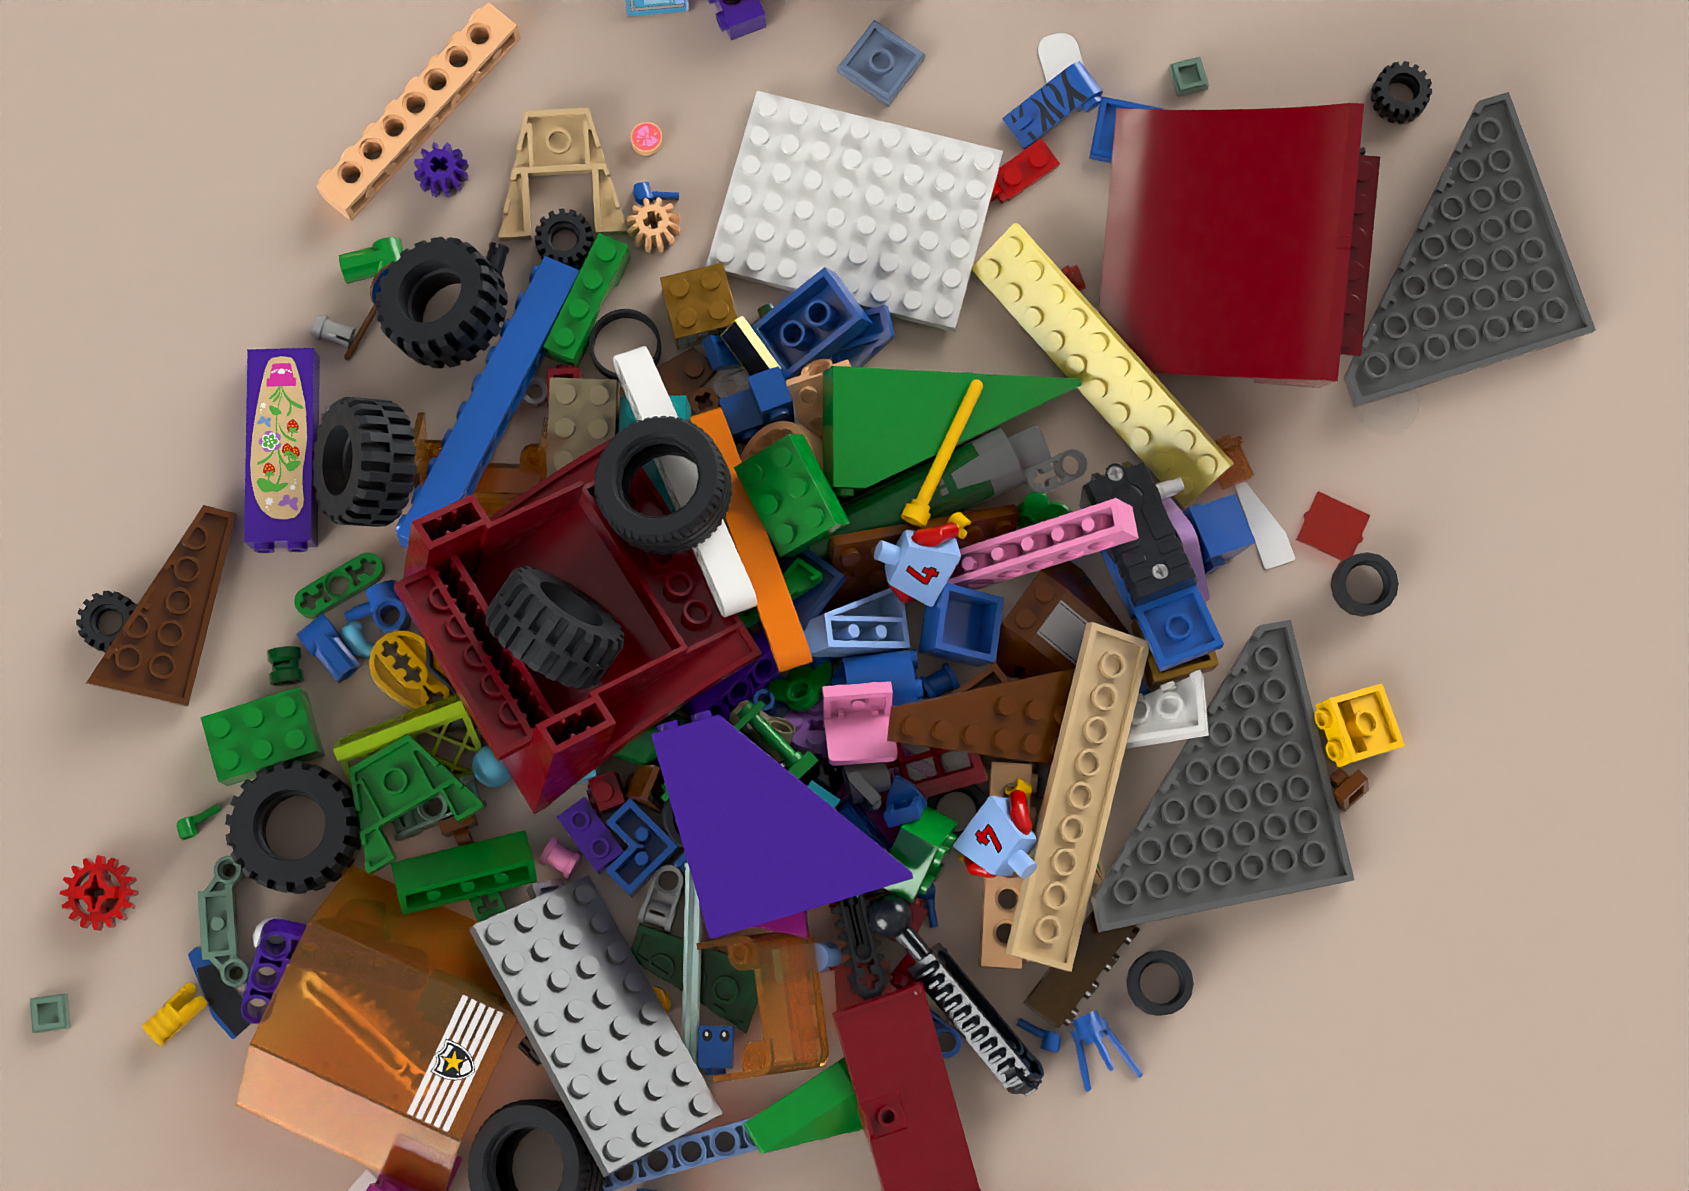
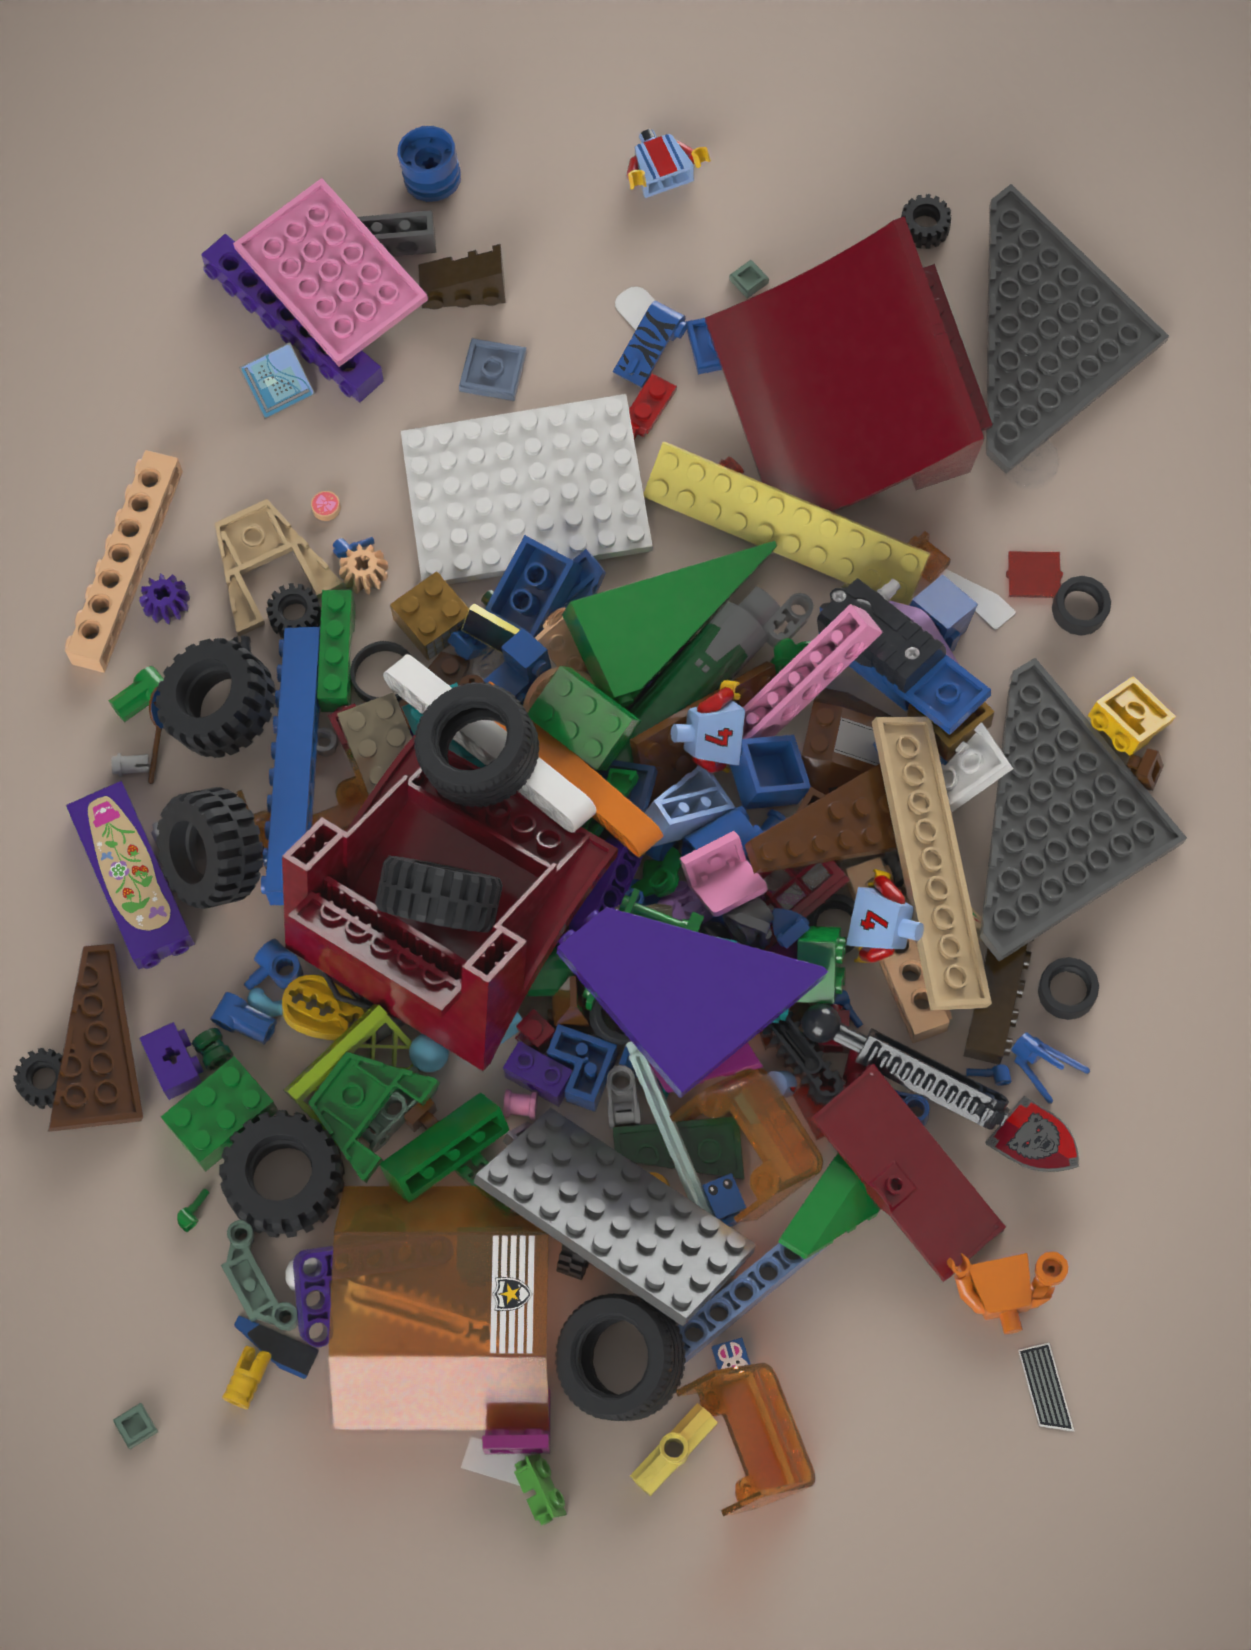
camera: 15 degrees left, 10 degrees down
red gear [60,855,139,931] -> none
green beam [294,552,385,619] -> none
yellow piece [901,380,983,528] -> none
none -> dark purple brick [139,1022,204,1100]
none -> shield [985,1096,1079,1172]

